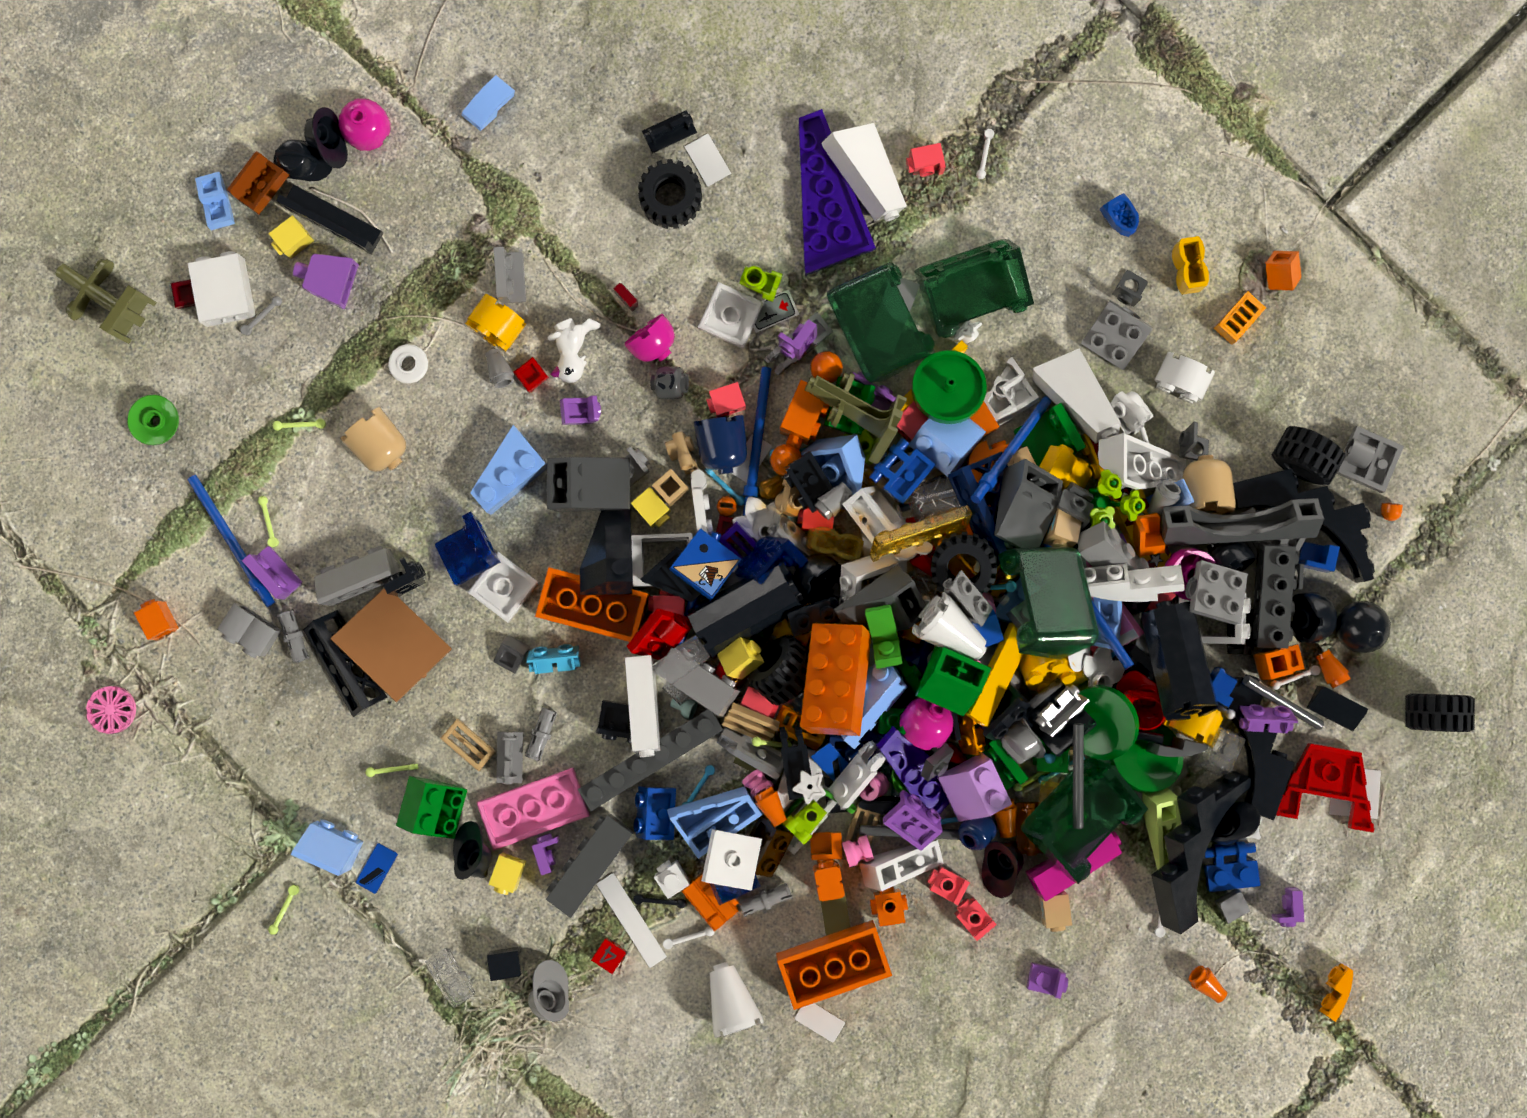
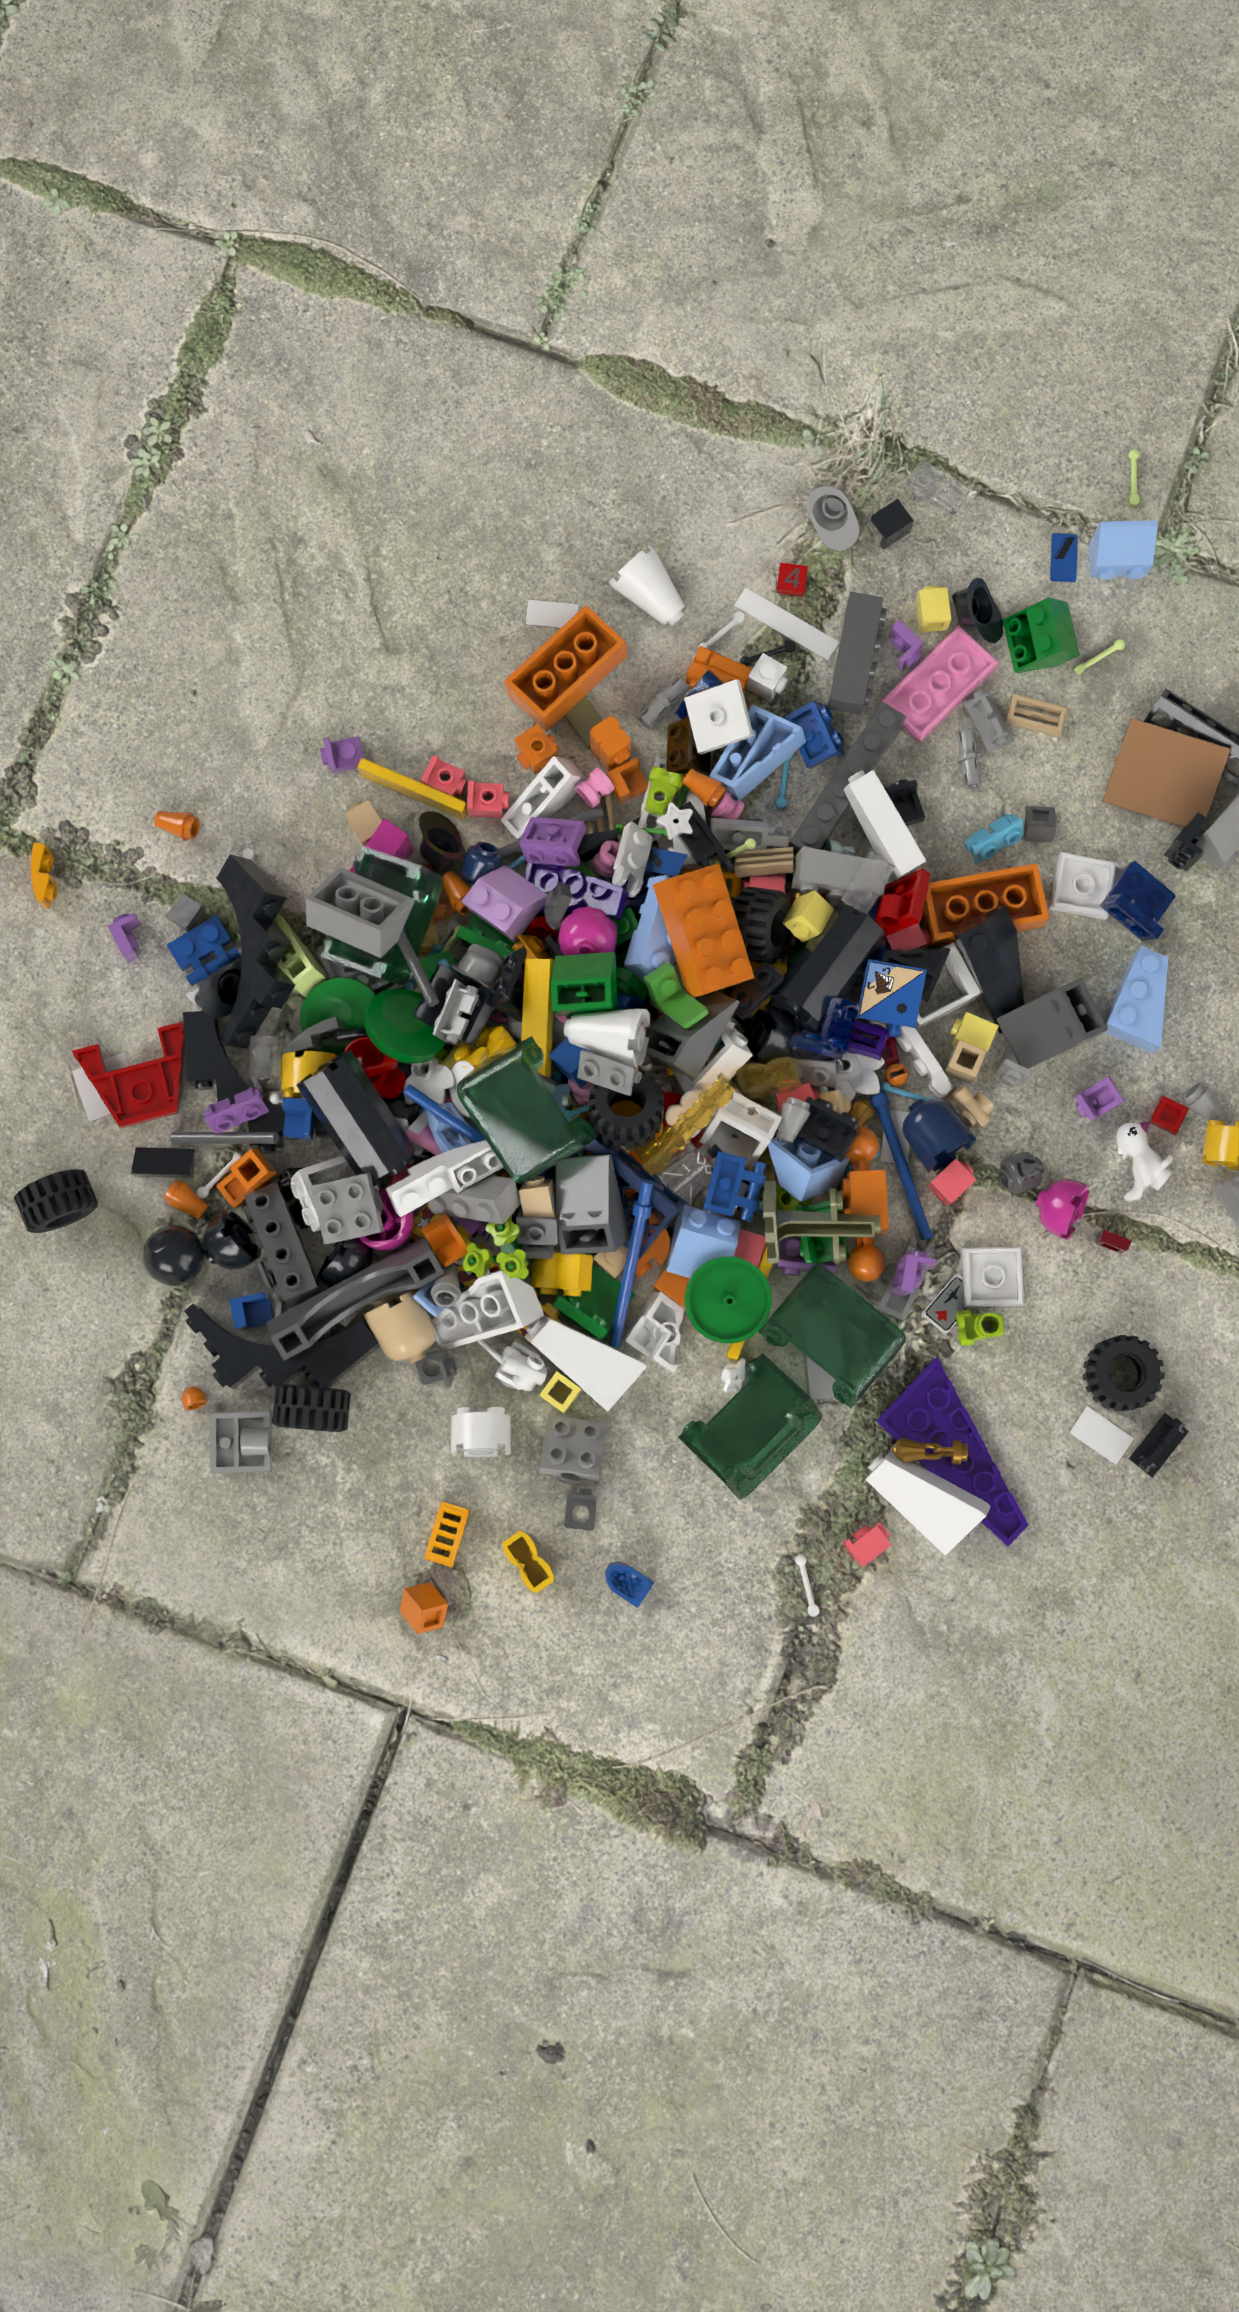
camera: 155 degrees right, 5 degrees down
none -> light grey slope [306,867,414,958]
none -> yellow tile [357,758,468,820]
none -> light yellow brick [539,1371,582,1414]
none -> pearl gold piece [893,1438,968,1464]

